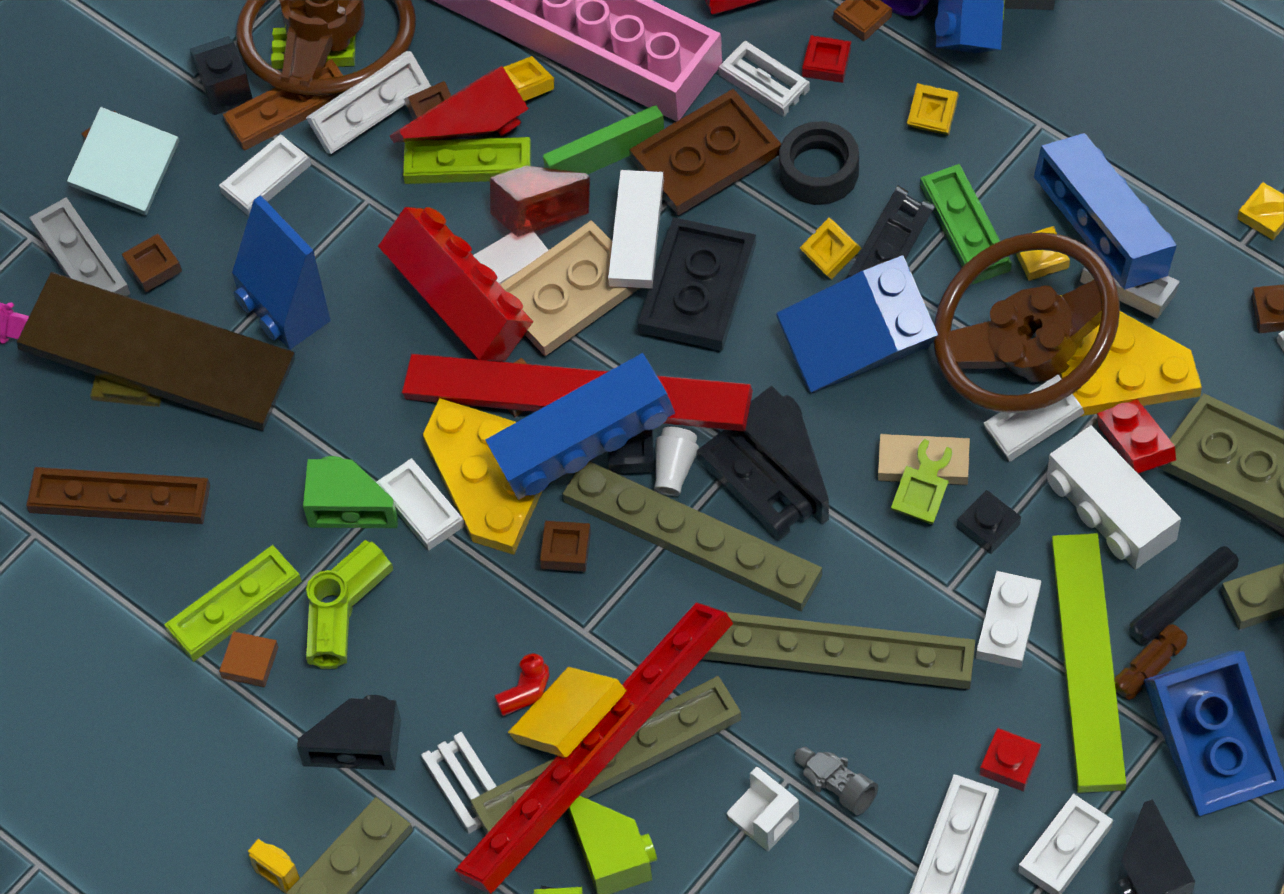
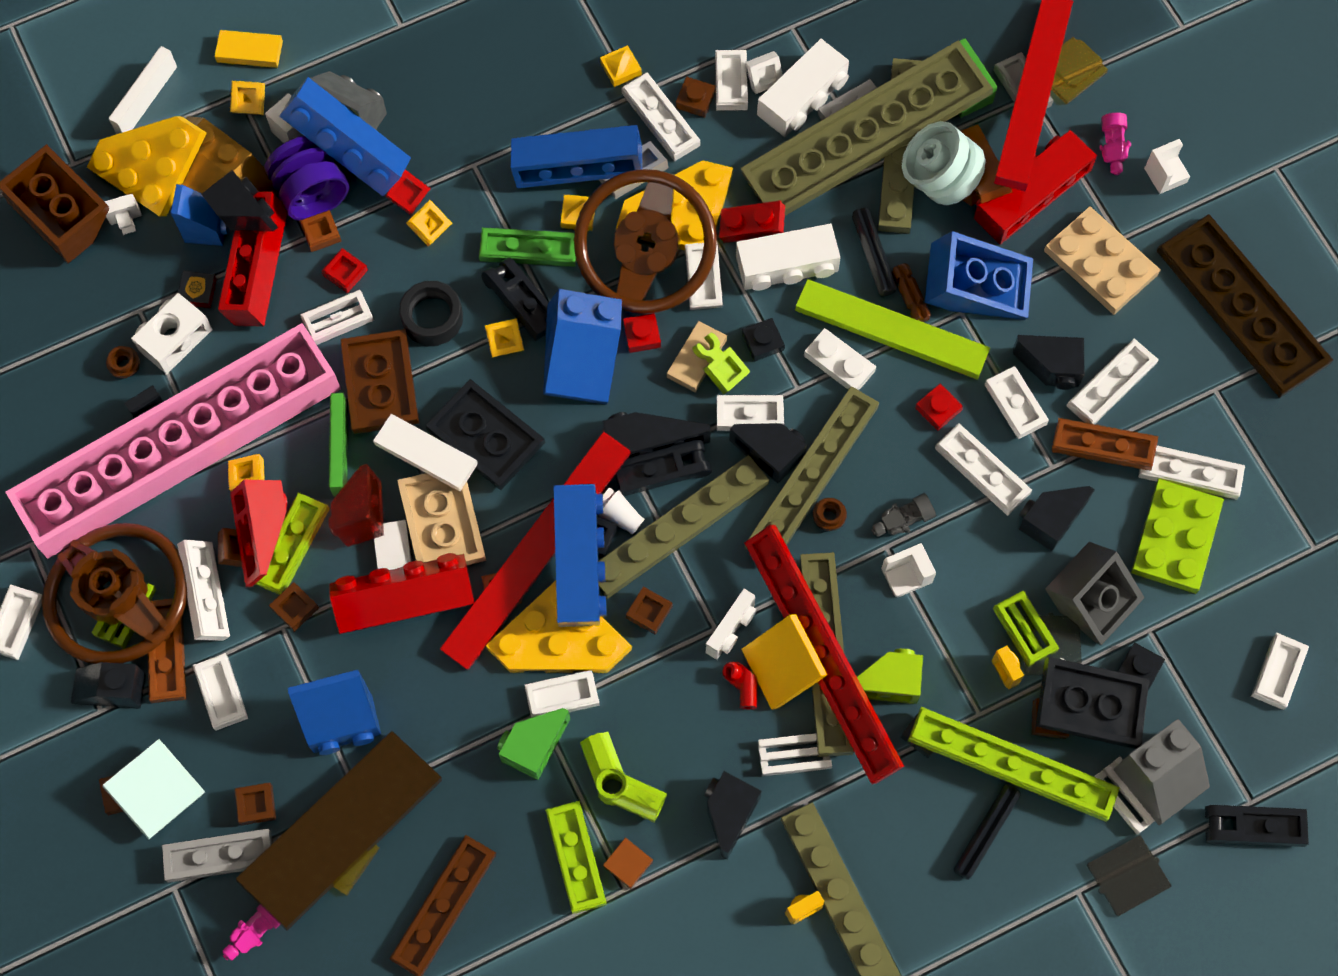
camera: 70 degrees left, 10 degrees up
none -> reddish brown plate [269,582,319,632]
none -> red plate [385,170,431,215]
none -> white tile [621,72,700,162]
none -> red plate [623,313,661,353]
none -> white plate [706,589,757,660]
none -> white plate [717,395,784,431]
none -> black slope [729,423,807,484]
none -> reddish brown plate [813,498,847,531]

